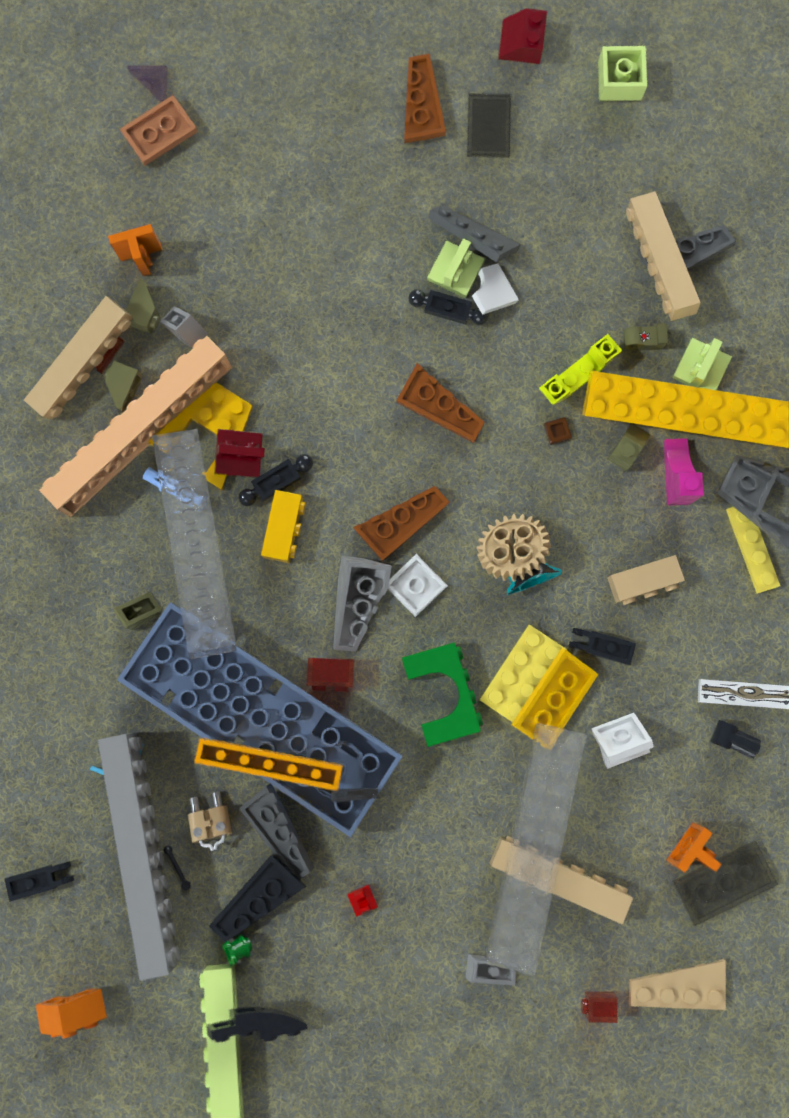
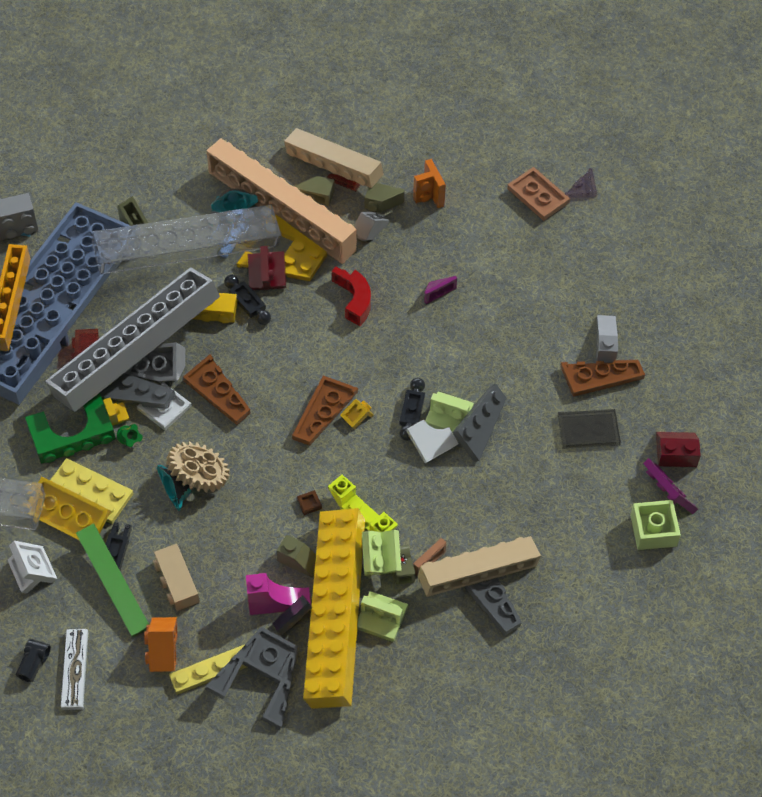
camera: 80 degrees right, 25 degrees down
none -> light grey brick [45,267,220,412]
none -> bright green tile [76,523,149,637]
none -> dark grey wing [99,373,176,409]
none -> yellow bracket [103,397,129,426]
none -> green brick [117,424,143,447]
none -> orange brick [144,617,178,672]
none -> teal hat [211,188,258,215]
none -> black tile [272,595,312,636]
none -> red arch [331,266,371,326]
none -> yellow bracket [340,399,374,429]
none -> yellowish green bracket [362,530,401,576]
none -> nougat tile [413,538,446,576]
none -> magenta slope [424,276,457,304]
none -> light grey slope [596,315,618,363]
none -> magenta wing [643,458,698,514]

